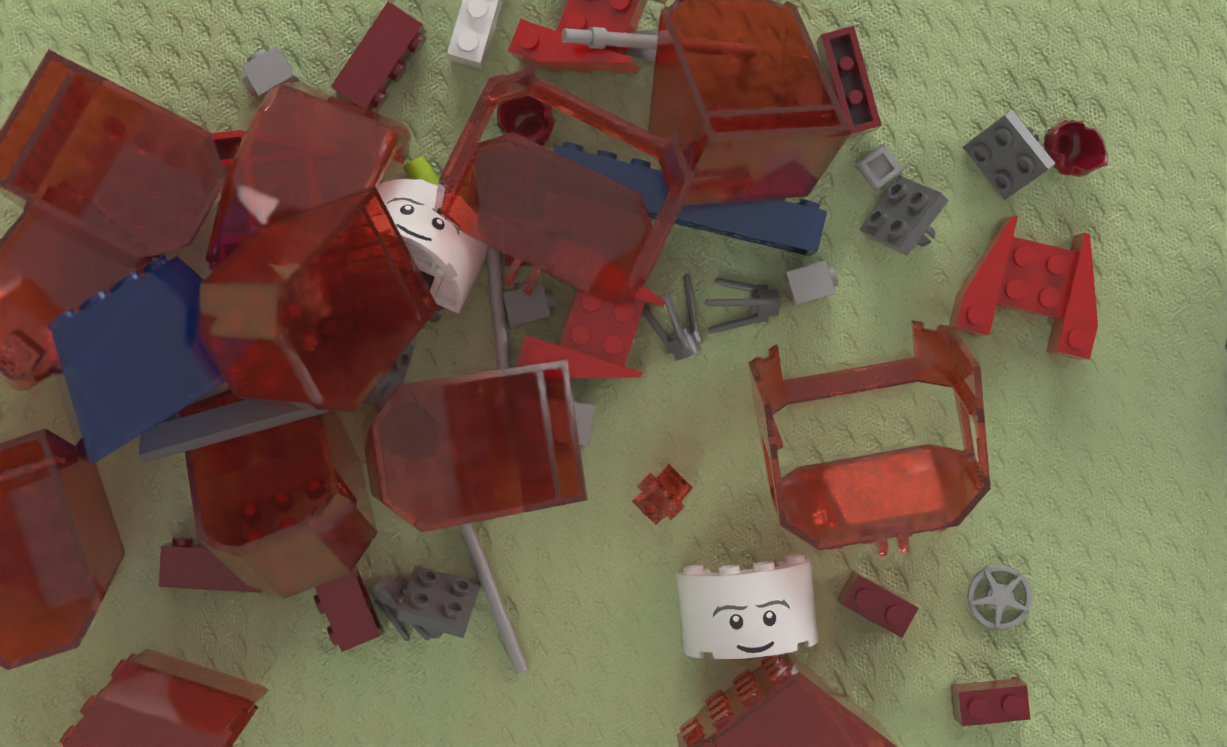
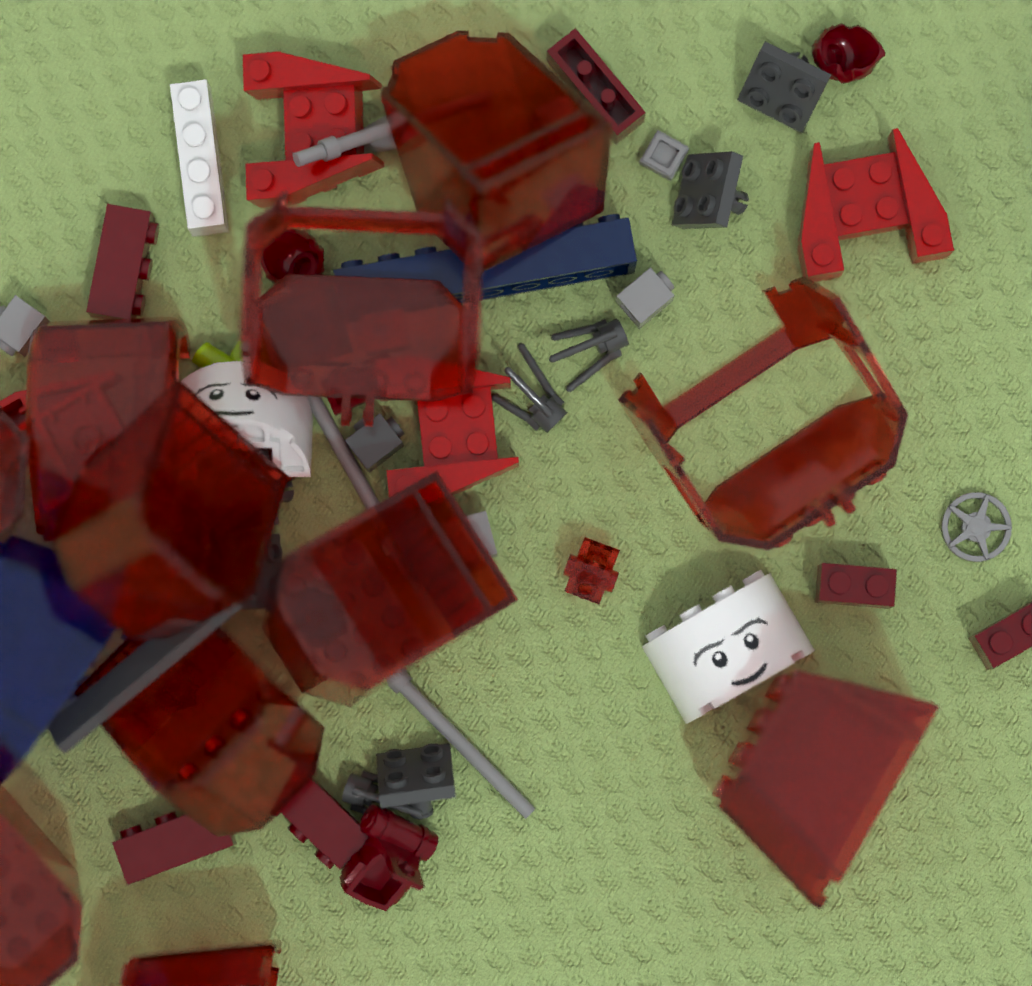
camera: 20 degrees left, 5 degrees down
none -> dark red piece [340,804,438,911]

